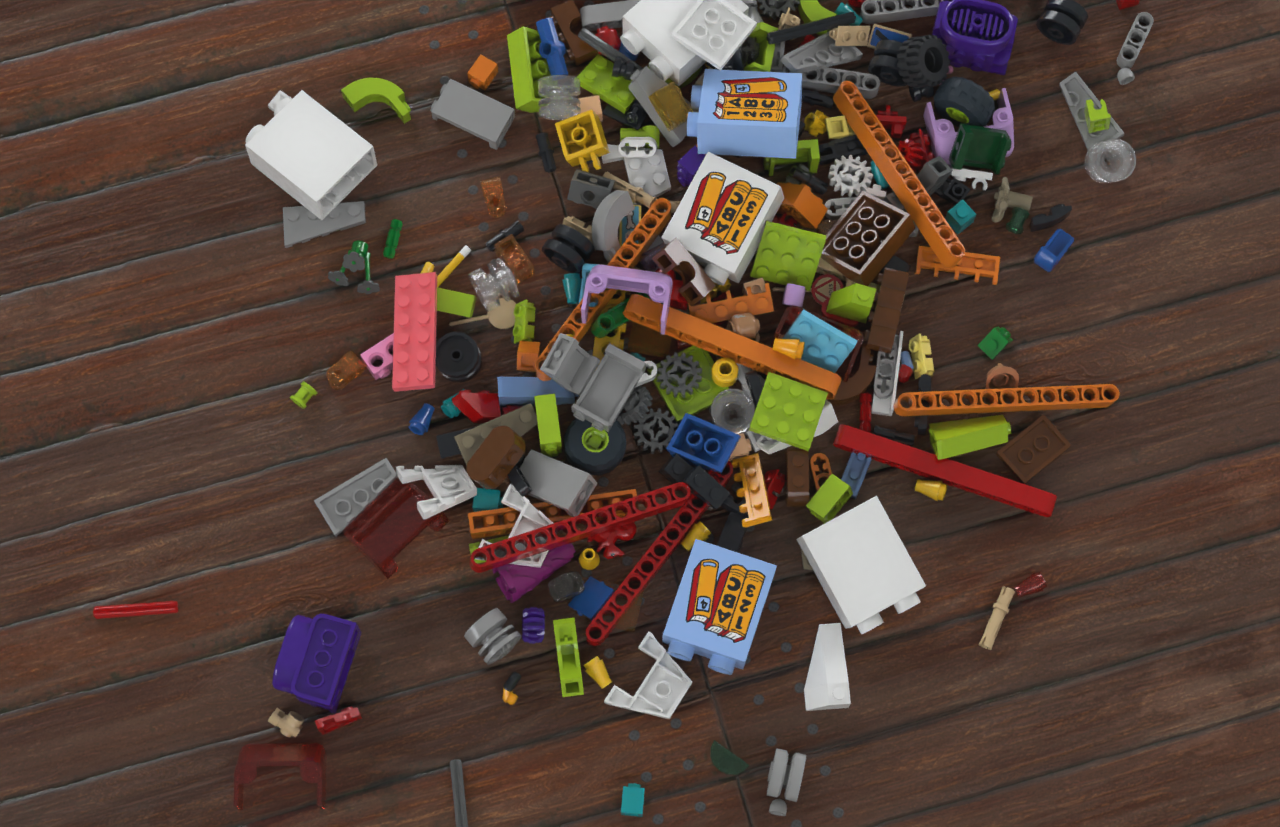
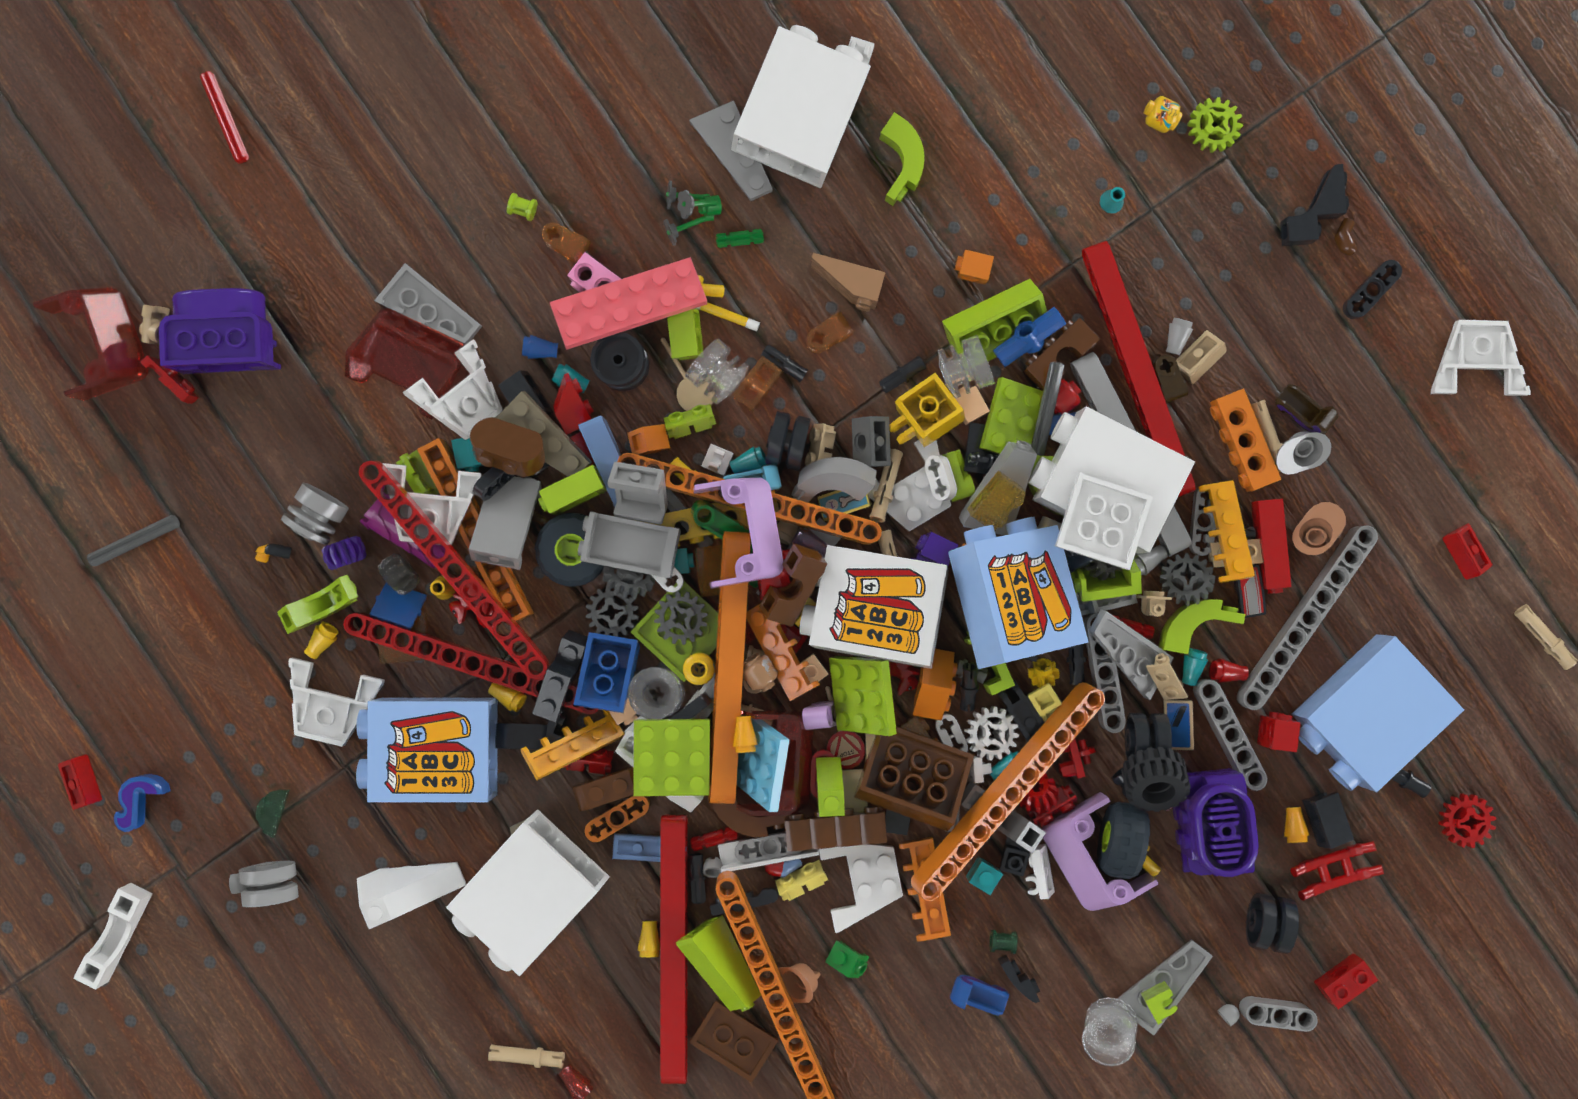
camera: 80 degrees right, 15 degrees up
light grey panel [430,79,515,150] -> none
black wheel [611,57,635,81] -> none
teal brick [621,783,645,817] -> none
black axle [766,12,856,44] -> none
lime hinge [806,474,853,524] -> none
dark green panel [949,124,1012,175] -> none
dark tan piece [992,177,1033,223] -> none
none -> white tile [701,444,734,476]
none -> light grey hinge [703,857,723,878]
none -> medium nougat slope [811,253,885,312]
none -> white wing [819,844,903,933]

